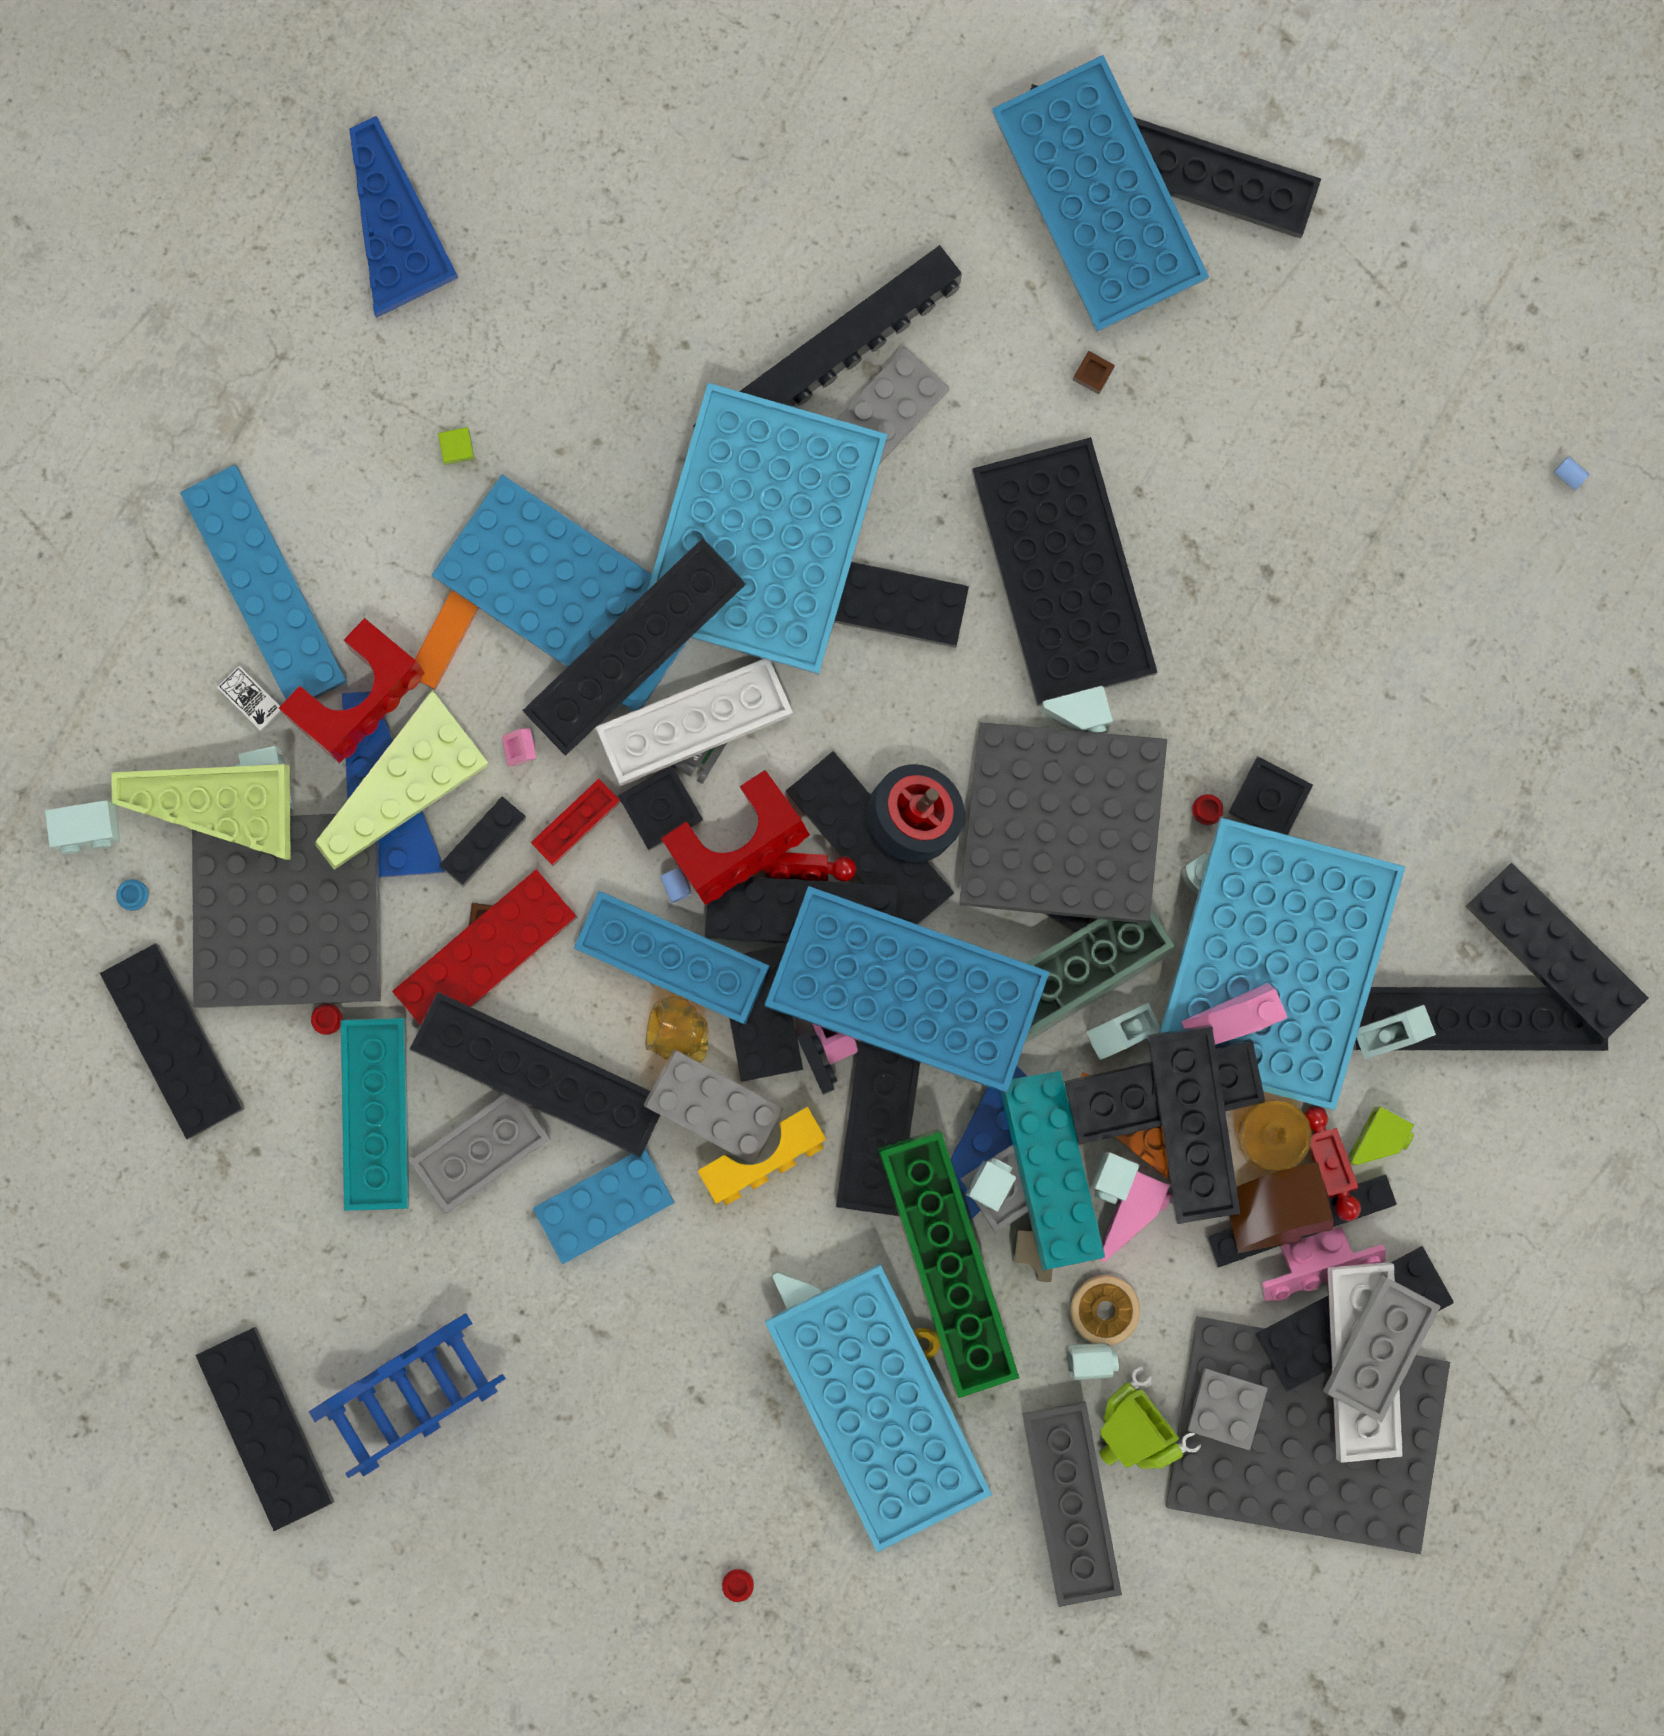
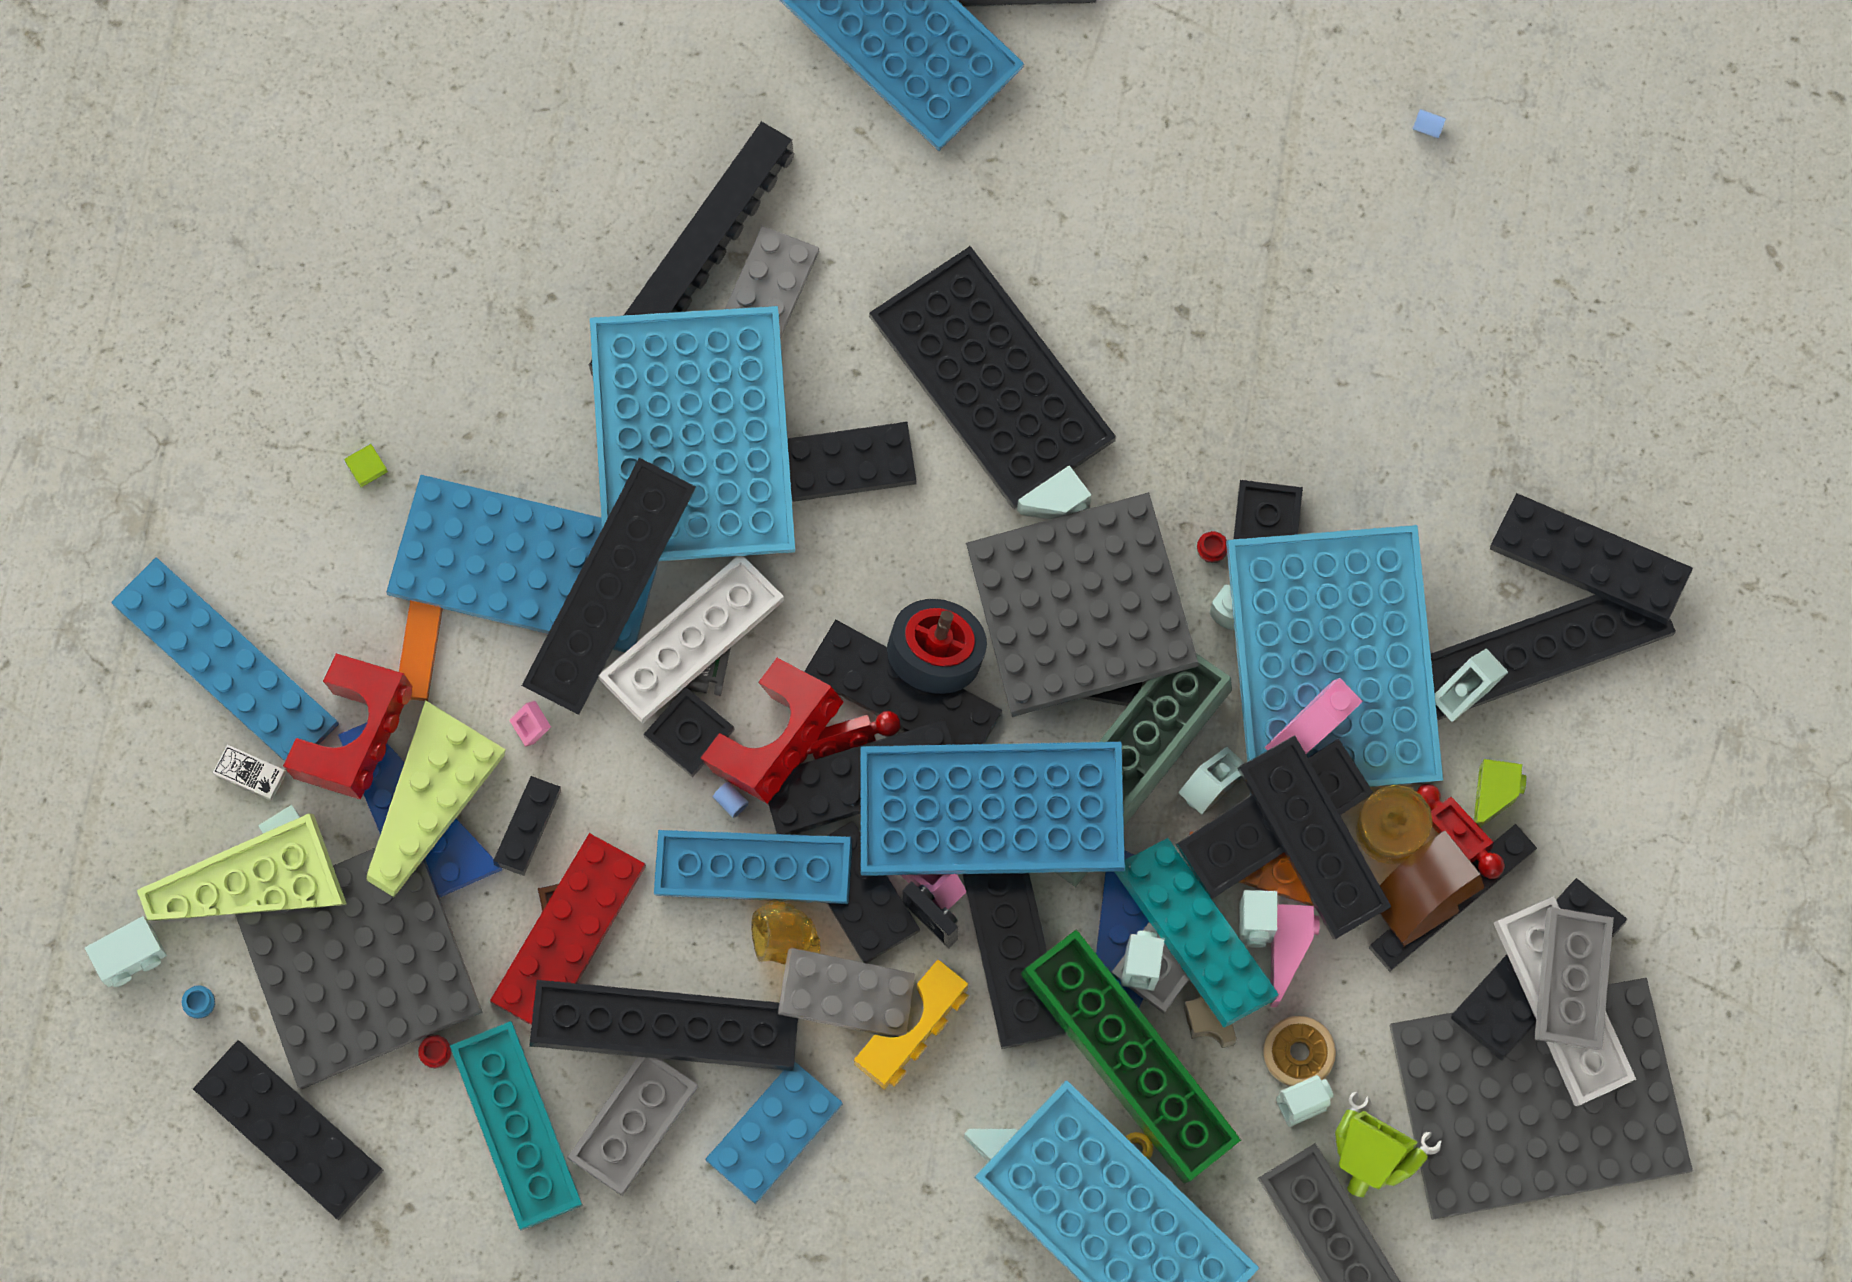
camera: 20 degrees left, 10 degrees down
blue wing [349,116,458,318] -> none
red plate [530,778,621,866] -> none
reddish brown plate [1073,351,1115,394] -> none
light grey plate [1186,1368,1268,1450] -> none
bright pink bracket [1262,1227,1386,1301] -> none

